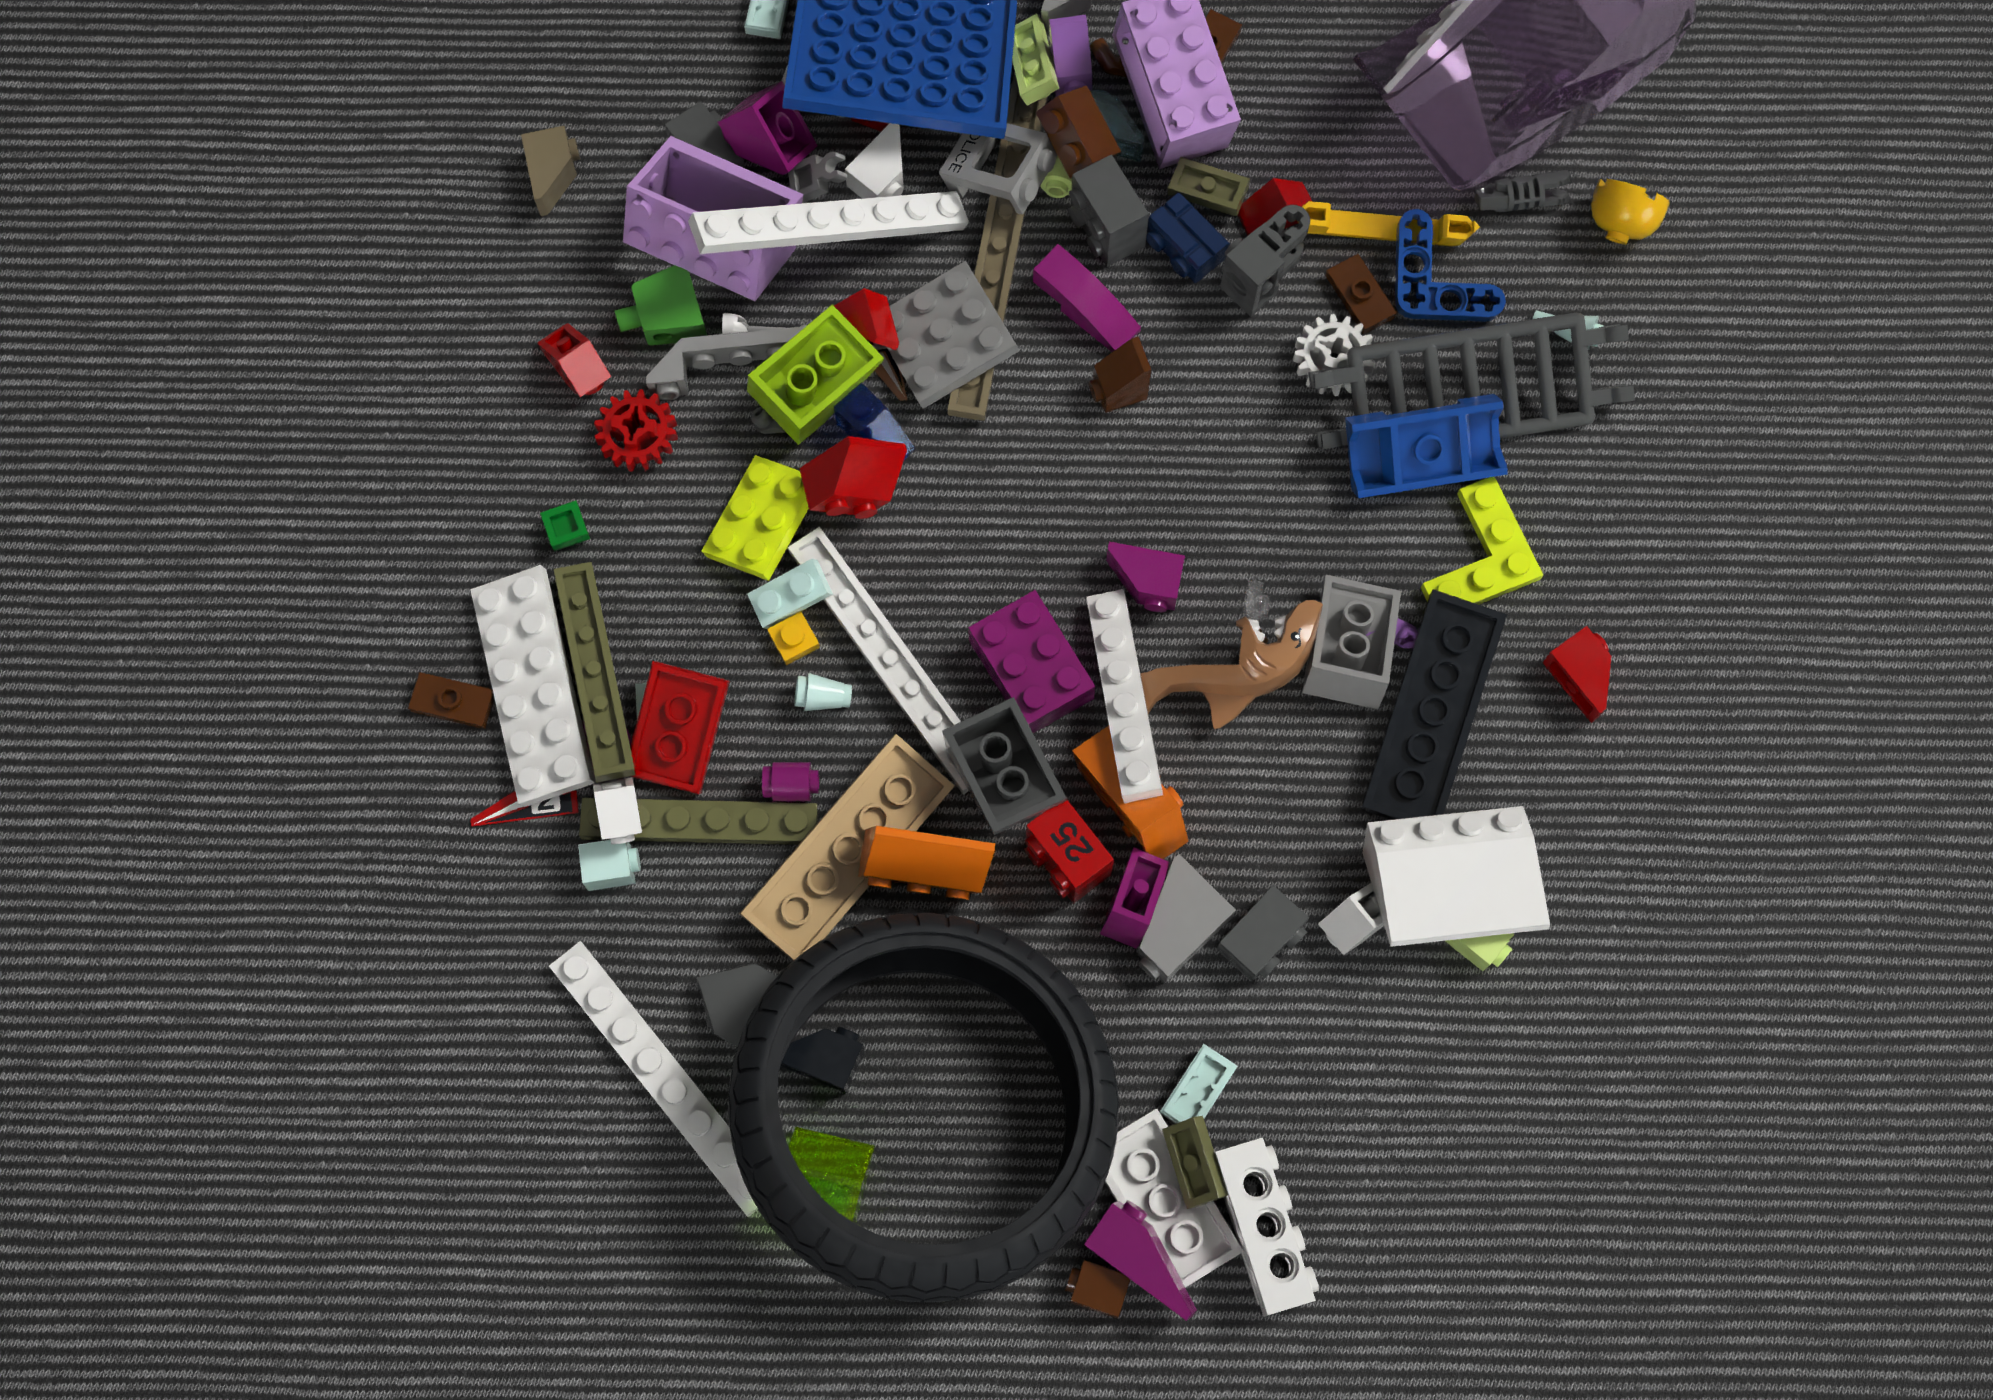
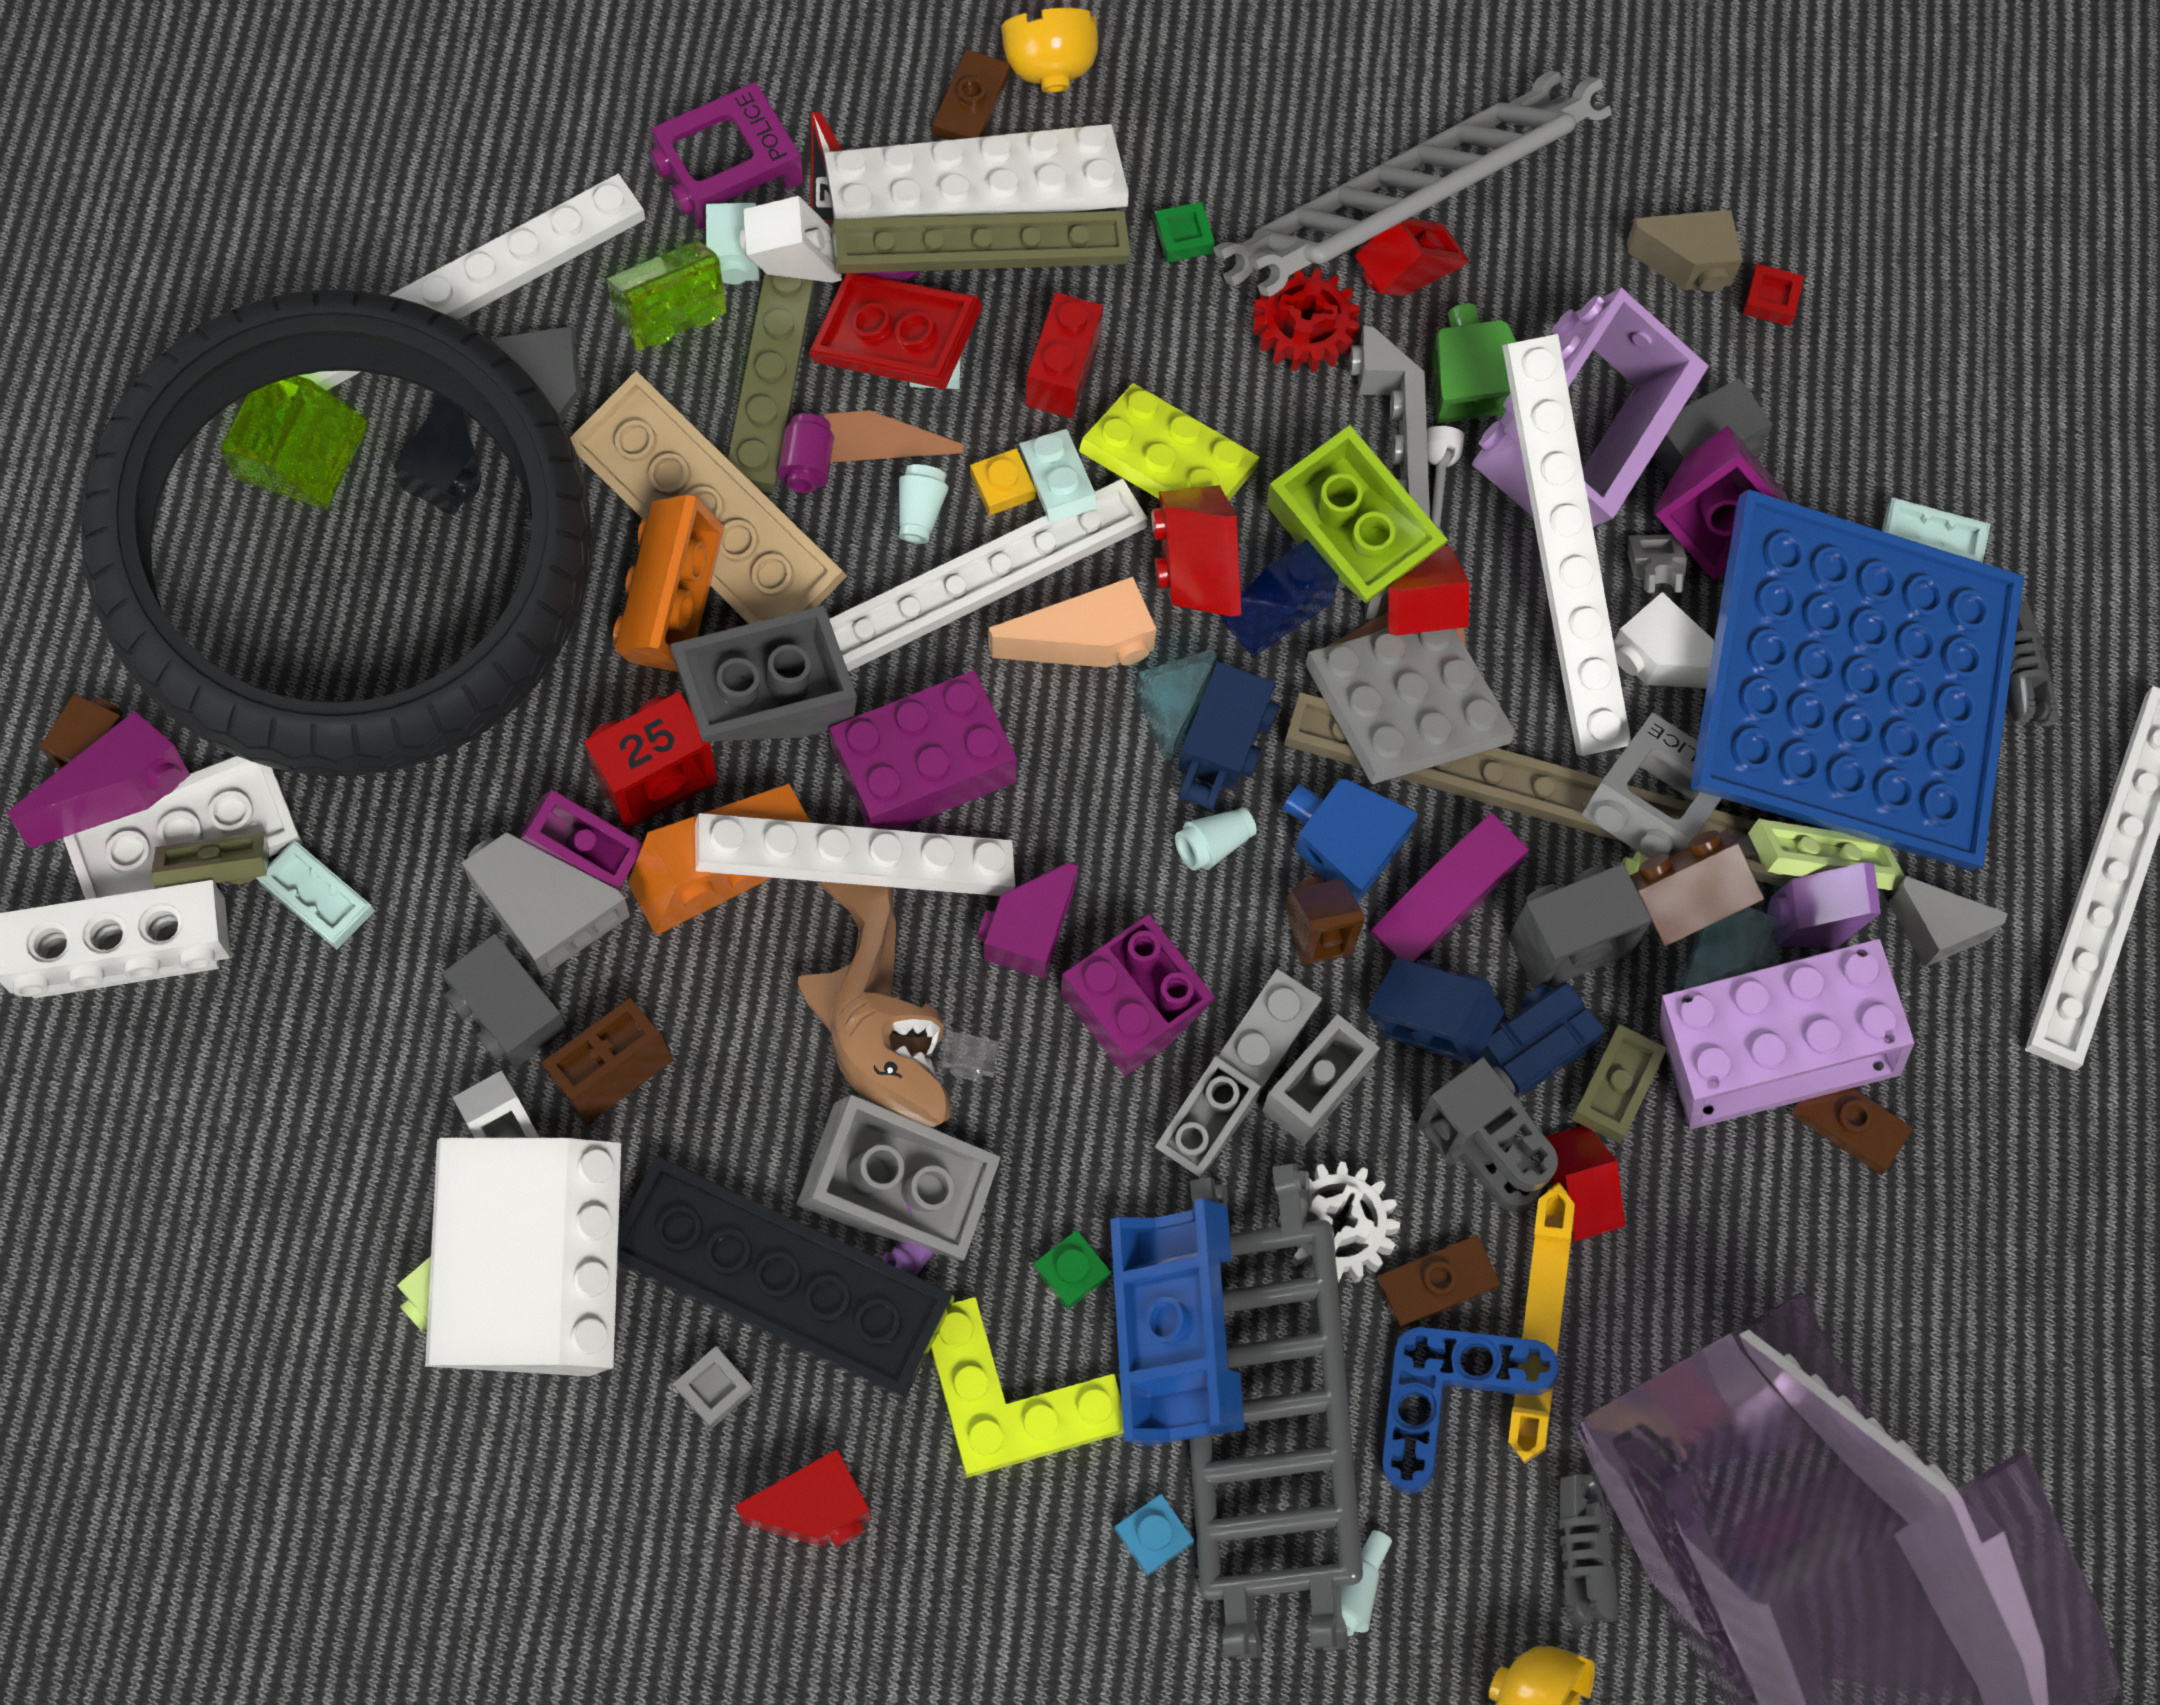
camera: 90 degrees right, 5 degrees down
none -> reddish brown hinge [541,998,674,1126]
none -> clear neon green slope [607,240,727,351]
none -> magenta window [649,82,803,230]
none -> light grey plate [673,1346,754,1429]
none -> nougat sticker [823,410,964,462]
none -> light nougat slope [988,577,1157,668]
none -> yellow cylinder [1001,8,1098,93]
none -> red brick [1026,292,1103,419]
none -> green plate [1033,1230,1111,1311]
none -> magenta slope [1060,914,1215,1077]
none -> dark azure plate [1114,1494,1194,1577]
none -> clear light blue slope [1136,650,1217,761]
none -> light grey slope [1155,969,1323,1178]
none -> light aqua cone [1175,807,1257,871]
none -> dark blue brick [1177,661,1280,811]
none -> light grey bar [1213,71,1612,297]
none -> light grey brick [1263,1013,1380,1145]
none -> blue torso [1283,779,1418,904]
none -> dark blue brick [1366,957,1505,1065]
none -> red plate [1743,264,1804,327]

